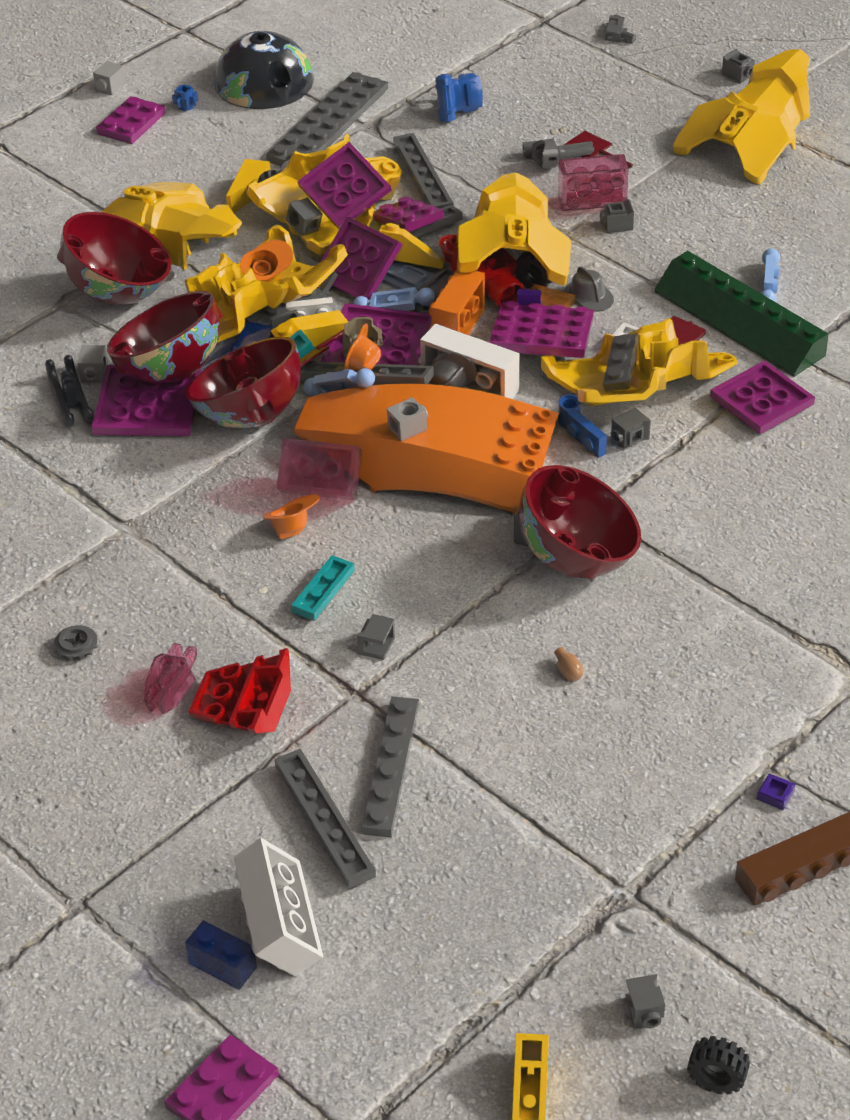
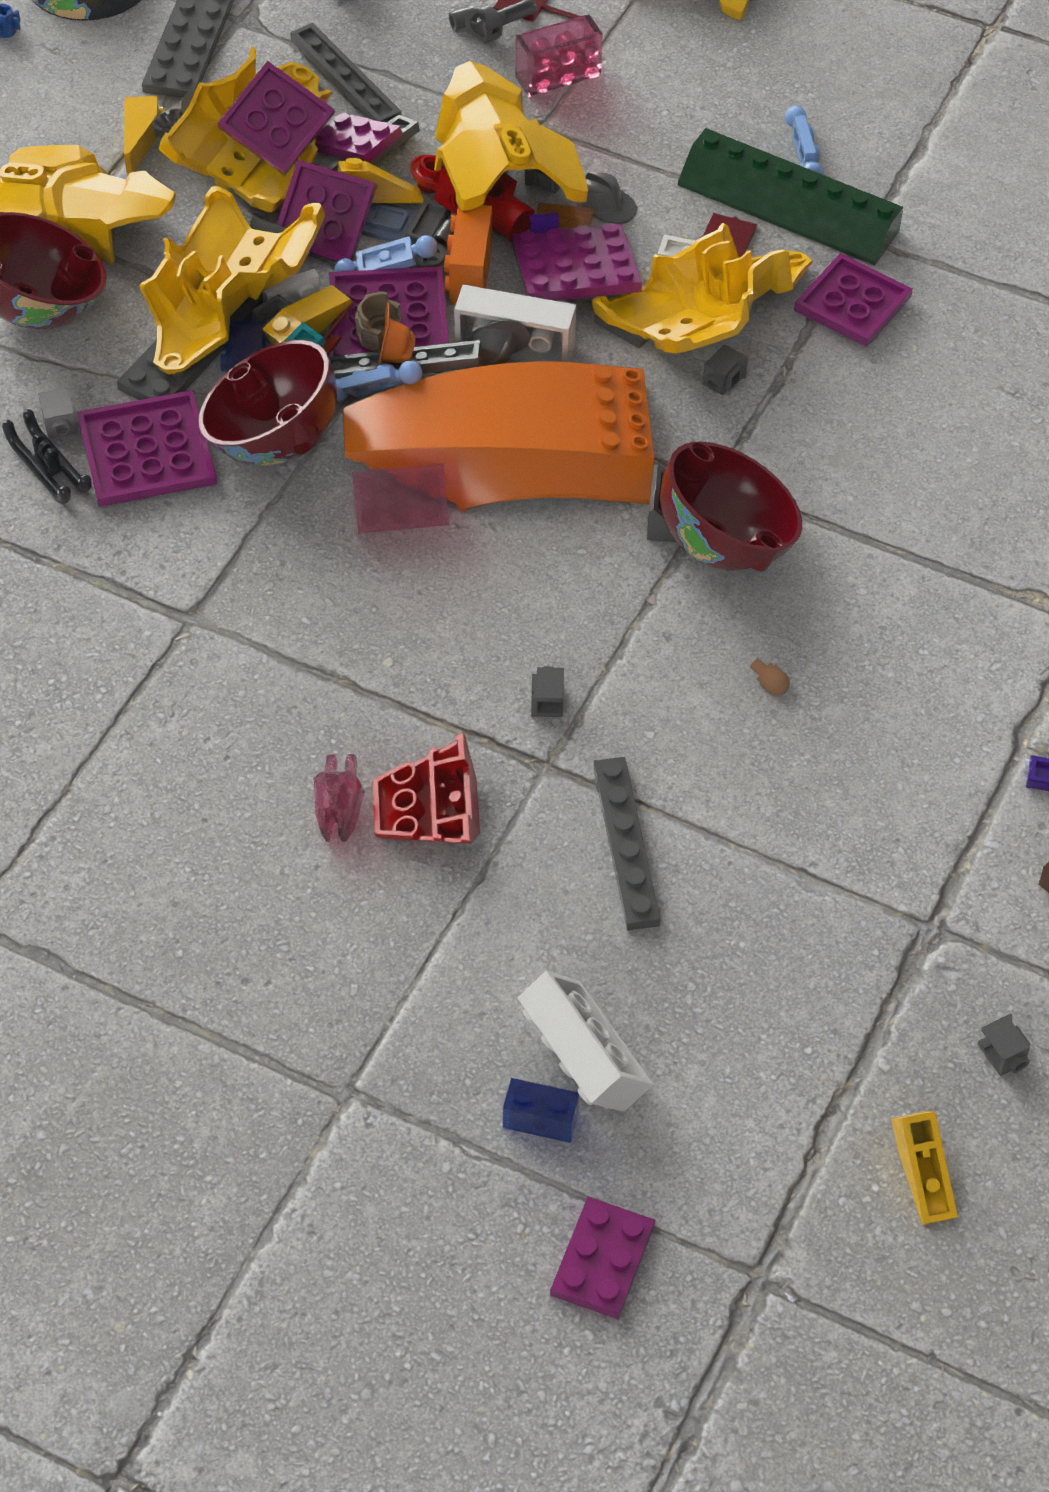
camera: 20 degrees left, 10 degrees up
dark grey gear [54,625,98,661] -> none
dark red piece [107,291,223,383] -> none
orange piece [240,240,293,283] -> none
orange piece [263,494,319,539] -> none
dark grey plate [275,748,376,888] -> none
dark grey brick [285,197,323,237] -> none
teal plate [291,555,355,621] -> none
light grey brick [387,397,428,441] -> none
black tyre [515,251,552,291] -> none
blue plate [558,395,607,458] -> none
dark grey window [600,199,634,233] -> none
dark grey plate [603,333,638,391] -> none

